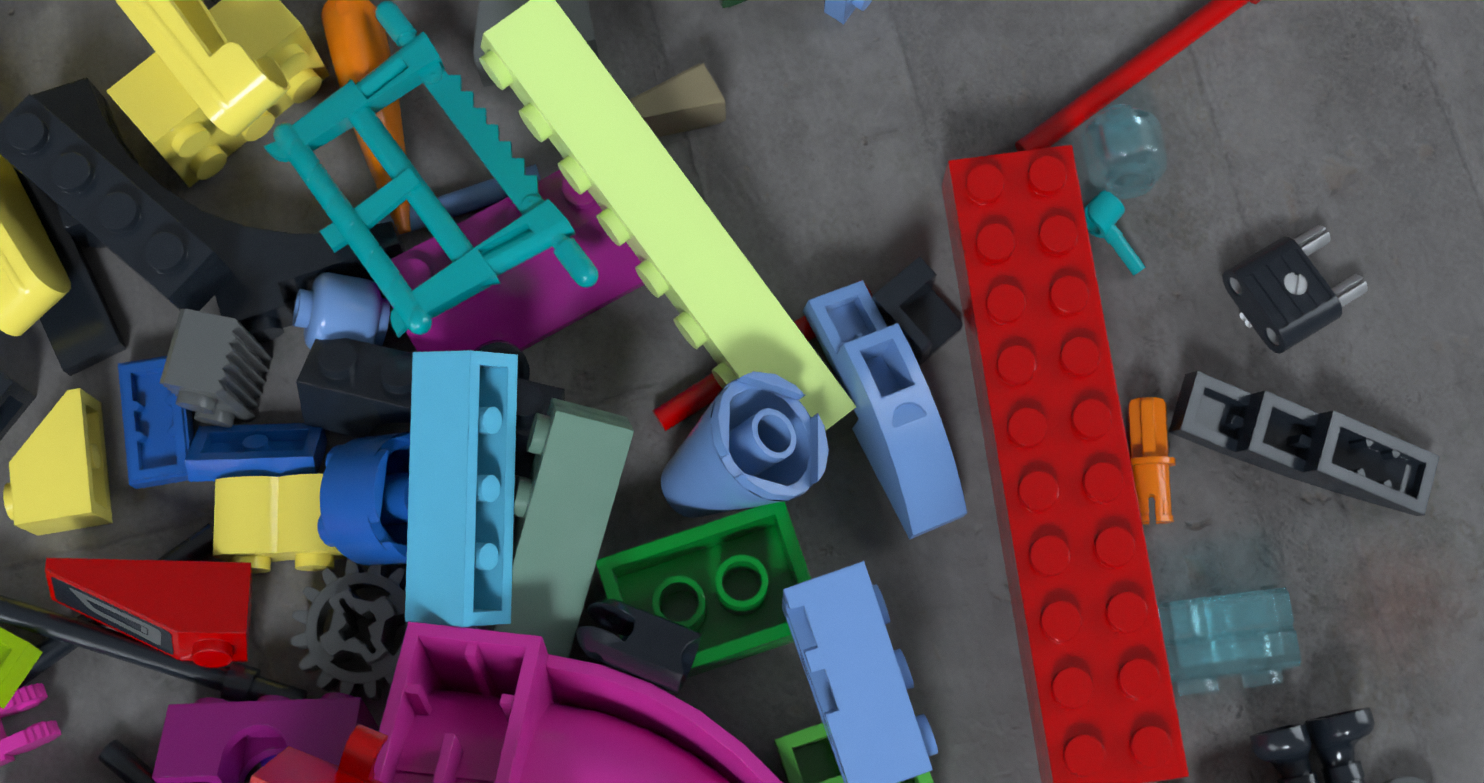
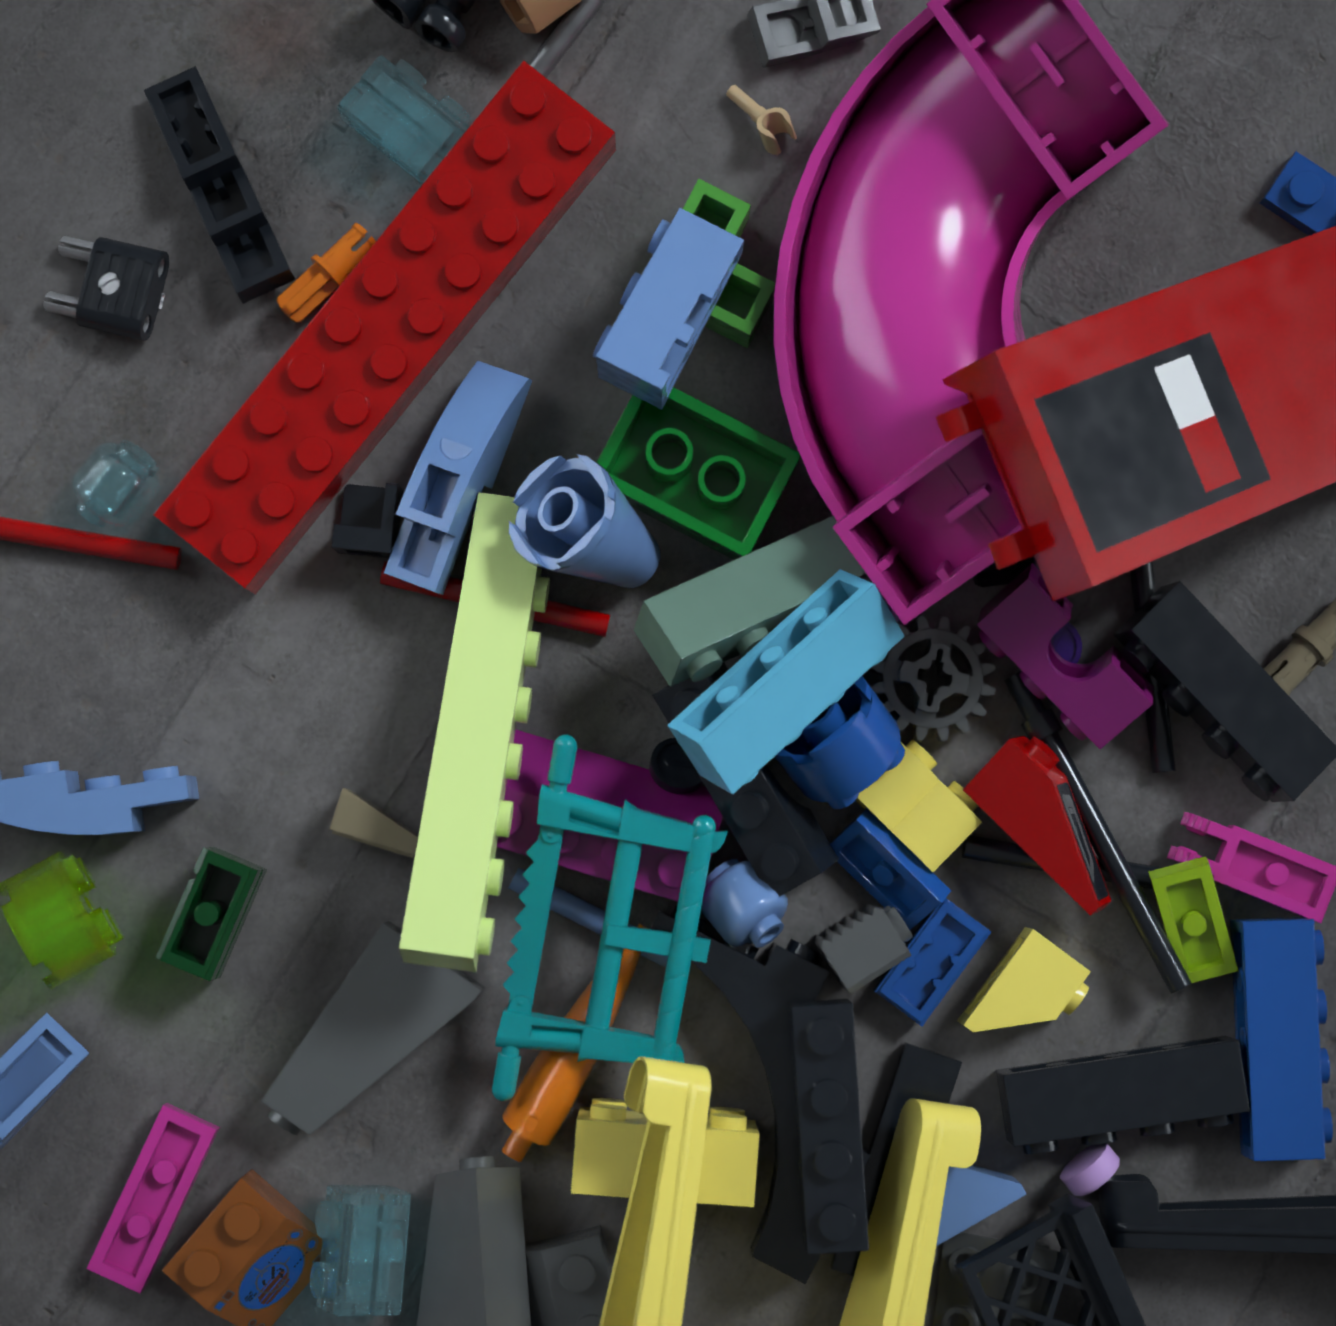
camera: 140 degrees left, 10 degrees up
black piece [576,599,702,694] -> none
teal hand [1084,190,1146,276] -> none

